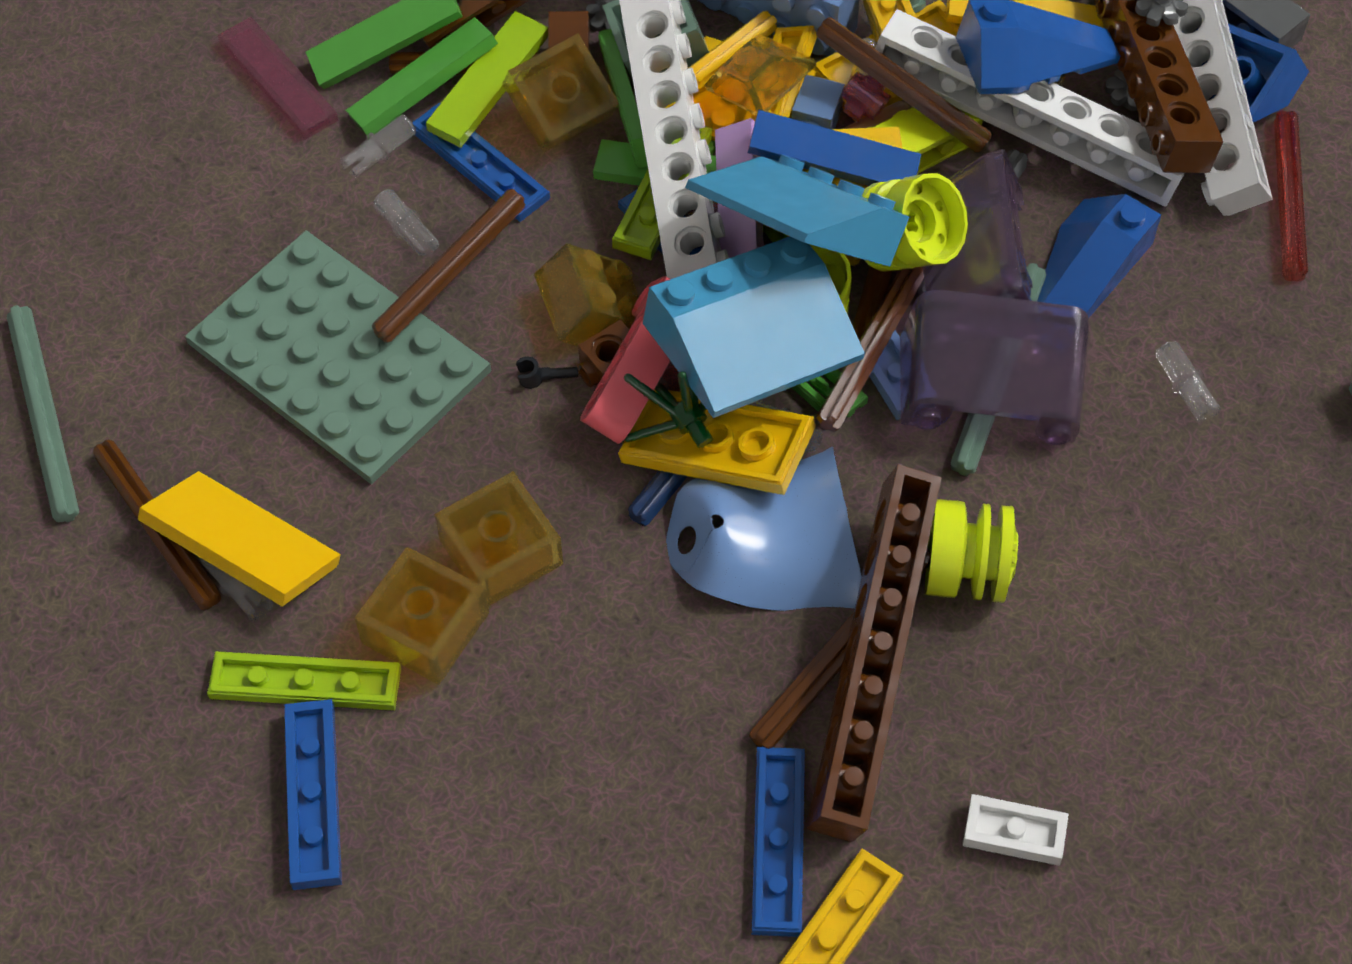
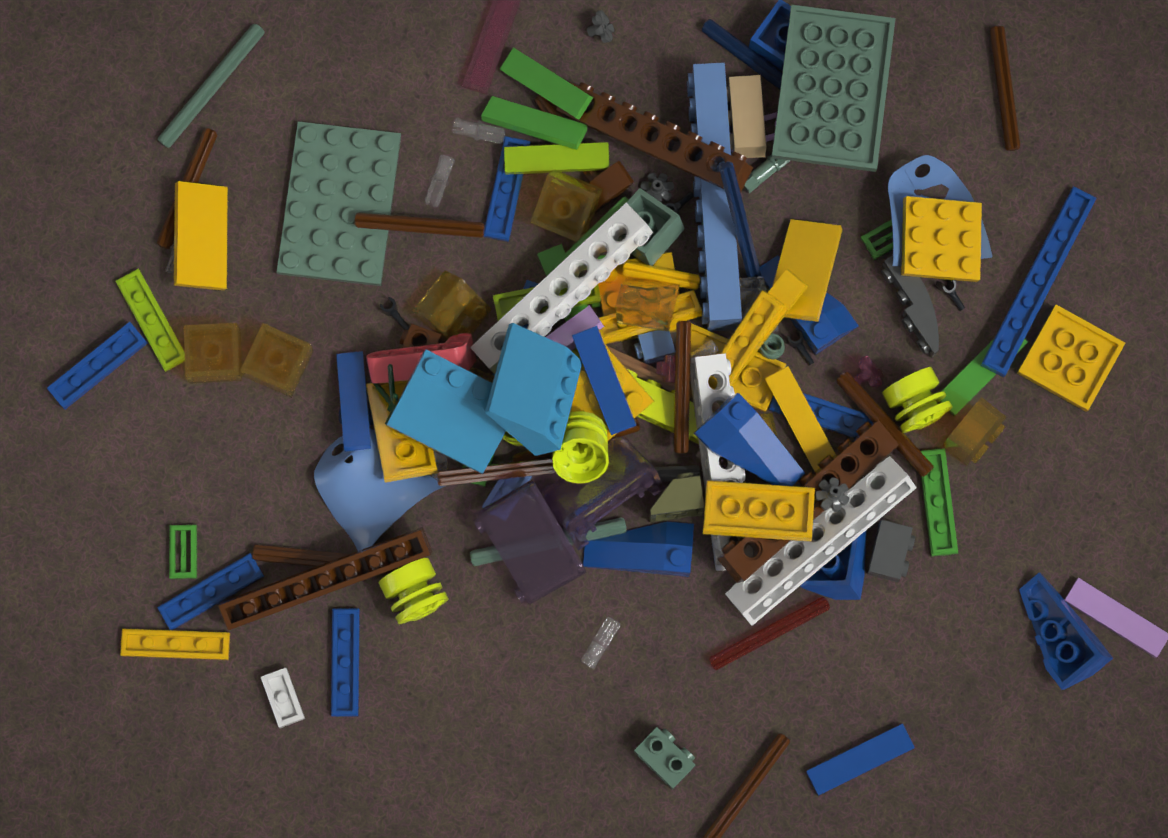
camera: 55 degrees right, 20 degrees up
none -> bright green tile [169,525,197,579]
none -> blue tile [331,609,360,717]
none -> blue tile [337,351,371,452]
none -> olive slope [649,473,705,523]
none -> yellow tile [703,480,815,542]

